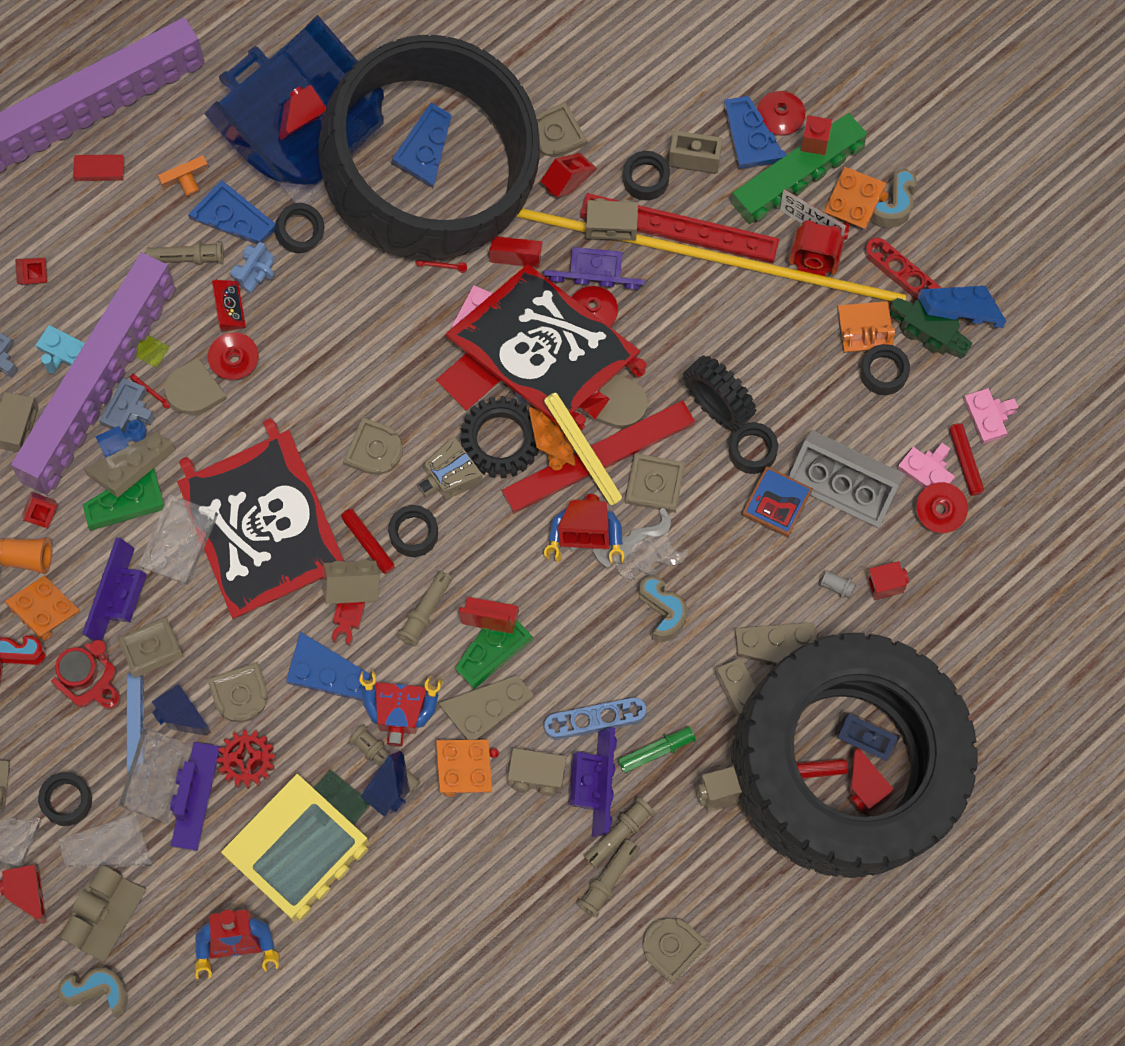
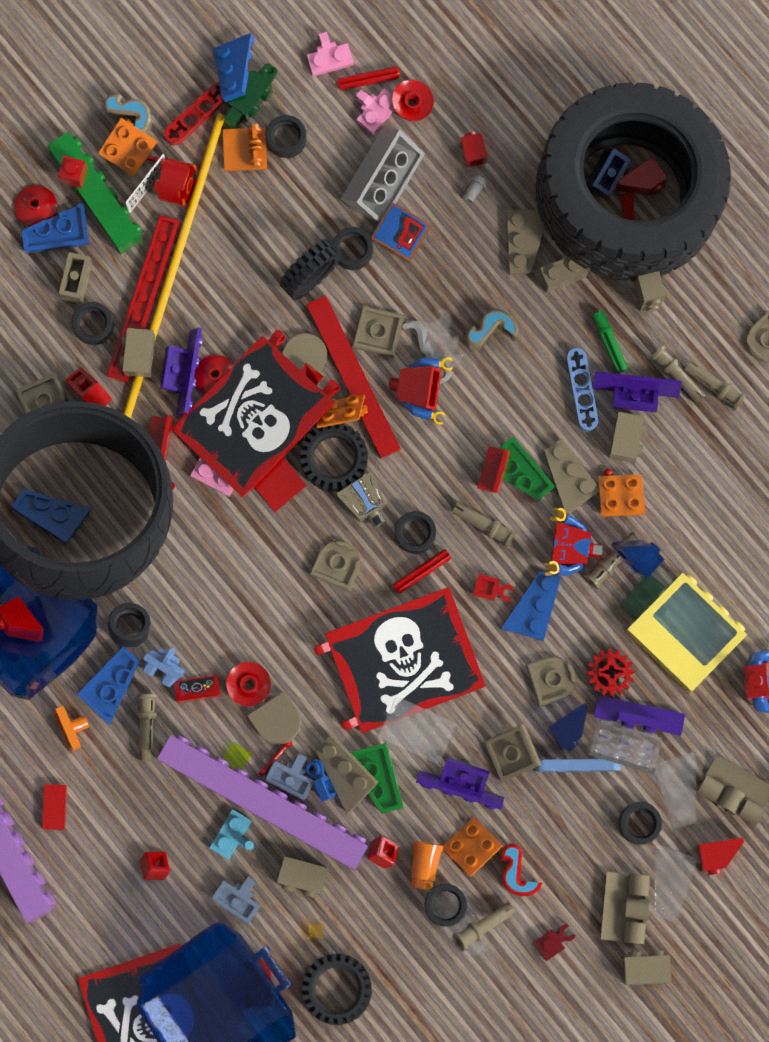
camera: 90 degrees left, 10 degrees up
red piece [51,640,121,710] -> none
dark tan brick [323,560,380,604] -> none
light yellow axle [544,393,622,505] -> none

